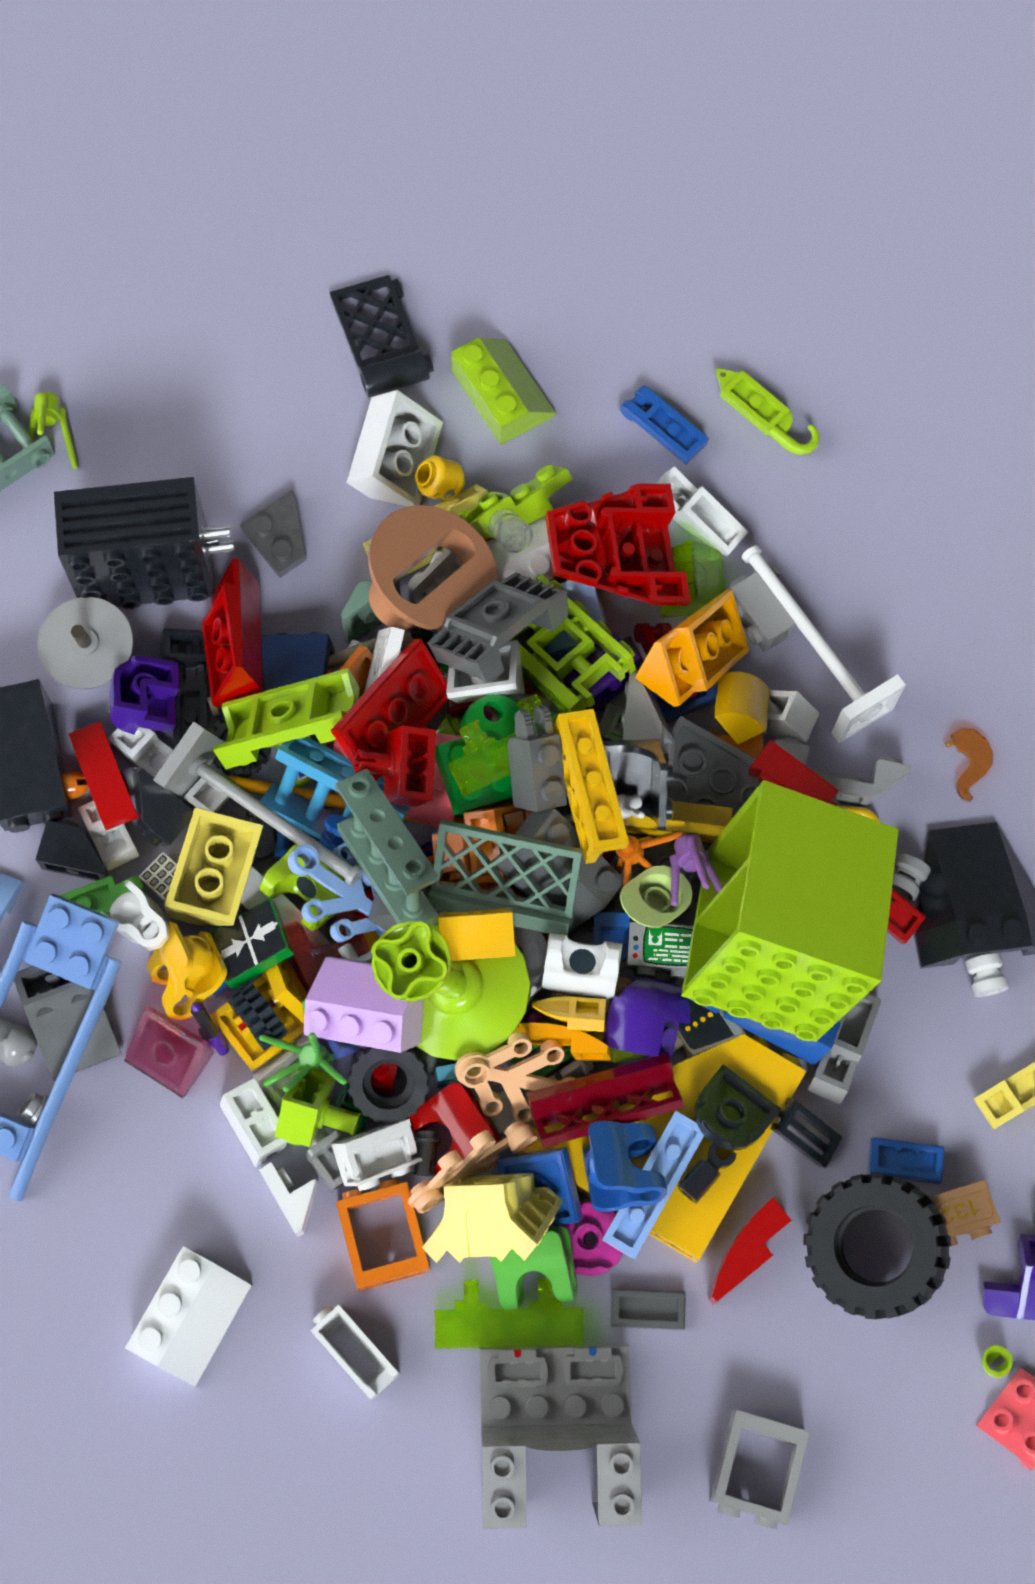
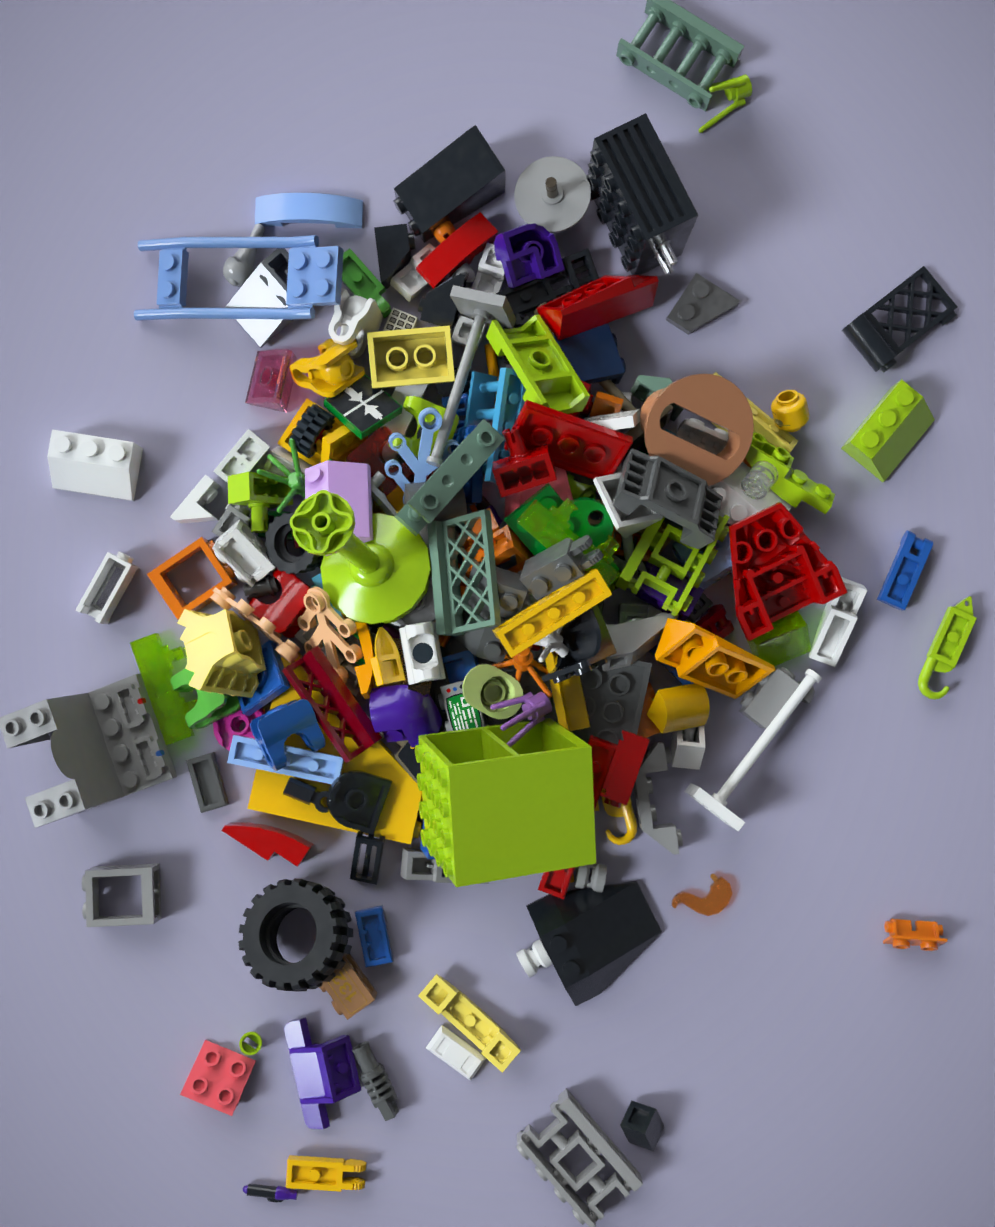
camera: 75 degrees right, 15 degrees up
light grey plate [17,1092,48,1125] -> none
piece [190,1002,229,1056] -> none
white slope [346,390,443,507] -> none
yellow brick [438,908,516,961] -> none

